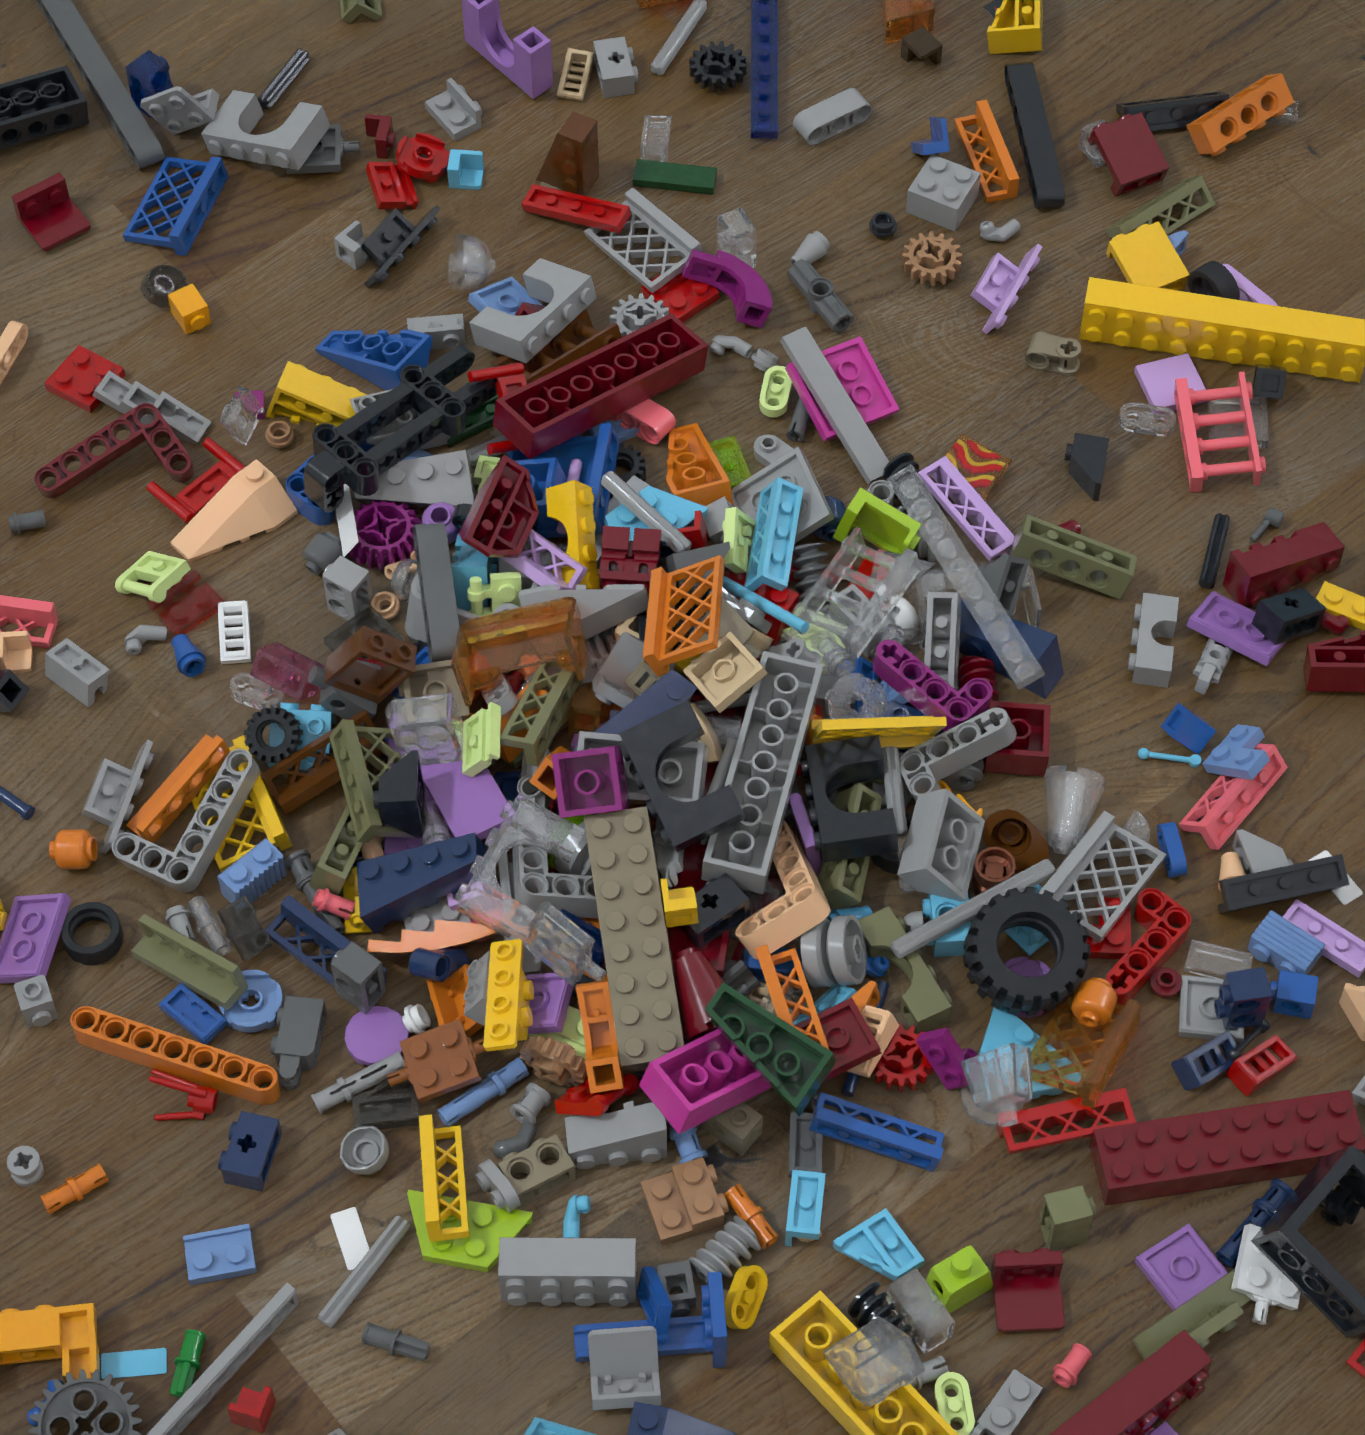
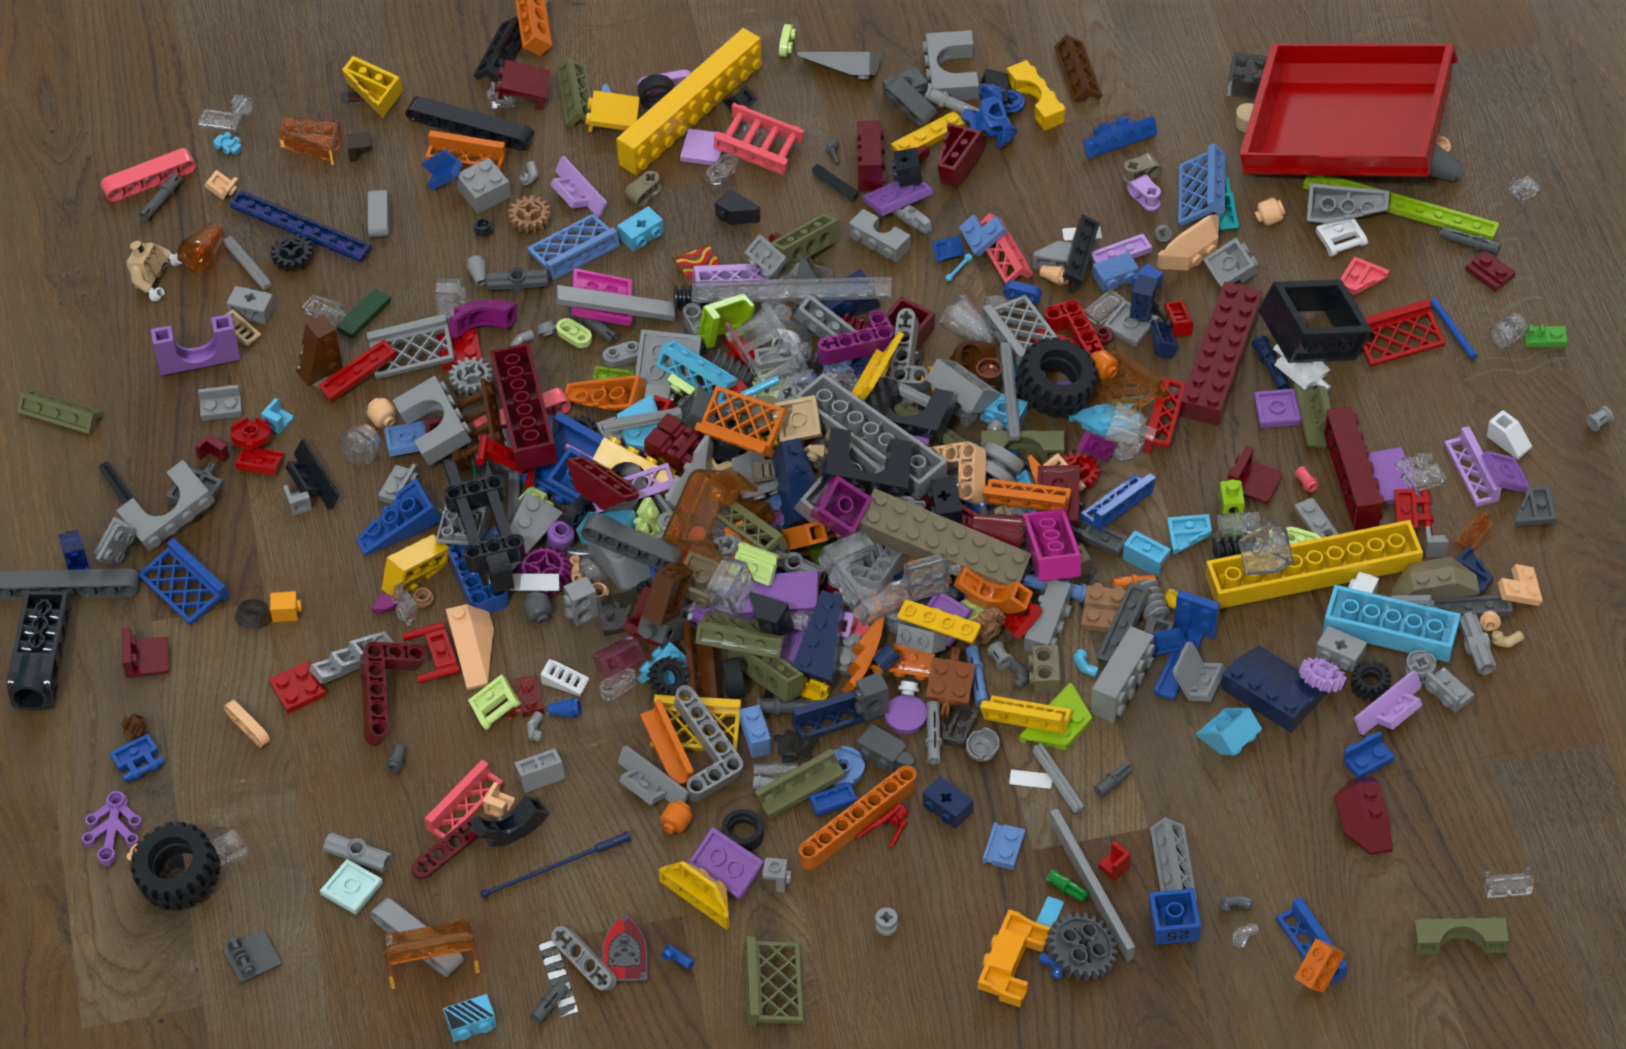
camera: 60 degrees left, 5 degrees down
orange pin [40,1163,109,1215] -> none
coral pin [312,888,355,920] -> none
light grey plate [475,1159,521,1212] -> none
yellow panel [660,878,699,927] -> none
dark green wedge [704,982,836,1117] -> none
olive brick [1038,1185,1096,1251] -> none
none -> light nougat head [367,398,397,428]
none -> medium blue fence [527,213,620,281]
none -> medium azure brick [617,206,664,252]
none -> black tyre [721,657,745,699]
none -> light grey bracket [744,234,789,280]
none -> dark grey plate [1096,583,1151,663]

